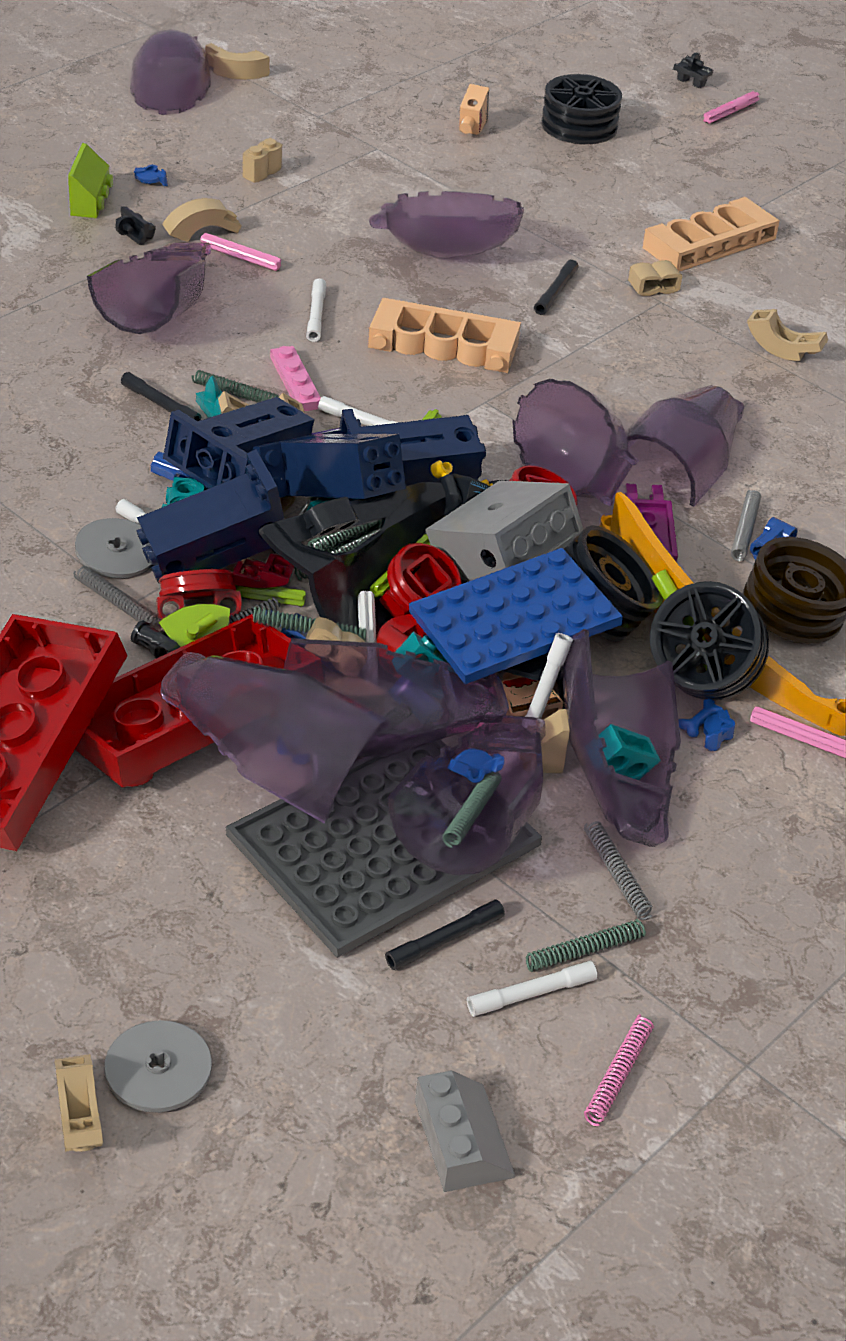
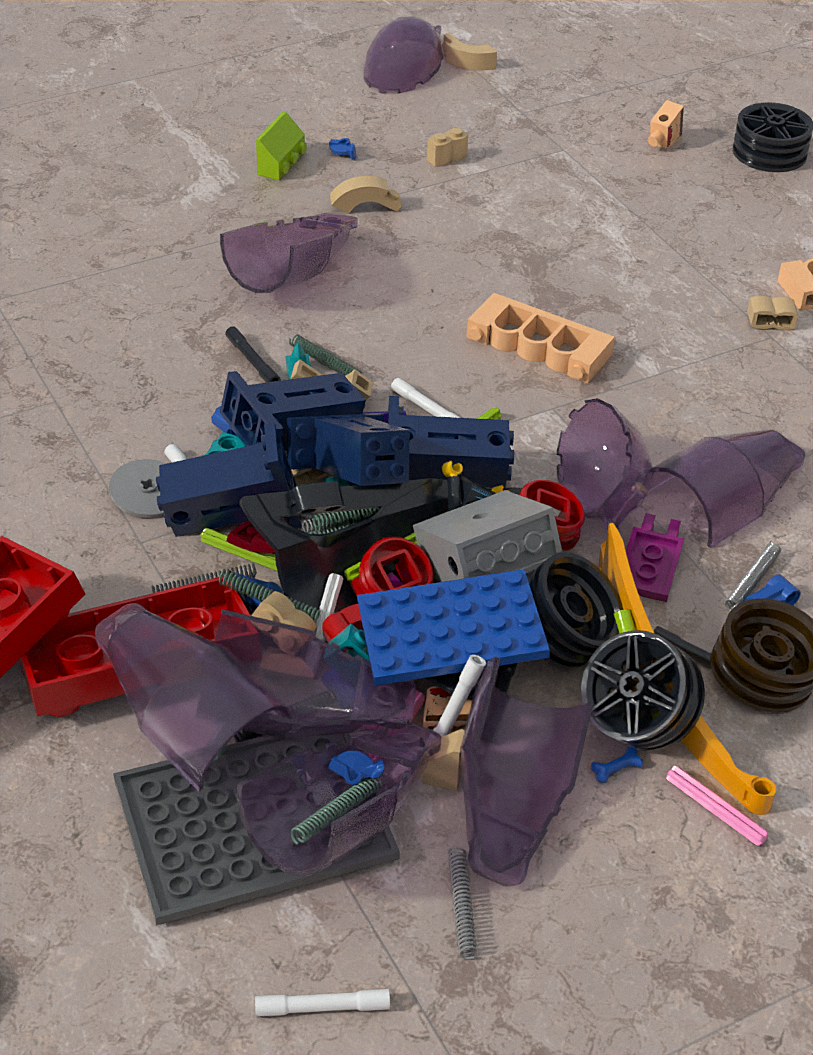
camera: 20 degrees right, 0 degrees up
light grey piece [74,566,160,629] -> none
black hips [115,206,156,245] -> none
black connector [131,620,180,659] -> none
red piece [156,569,242,621] -> none
lime shield [158,604,230,647] -> none
bright pink axle [200,233,281,271] -> none
bright pink plate [270,346,321,411] -> none
white piece [306,278,327,342] -> none
clear purple windscreen [369,191,524,258] -> none
black piece [385,899,505,971] -> none
sand green piece [526,919,646,972] -> none
black piece [534,259,579,315] -> none
teal brick [586,724,661,783] -> none
blue piece [703,710,735,751] -> none

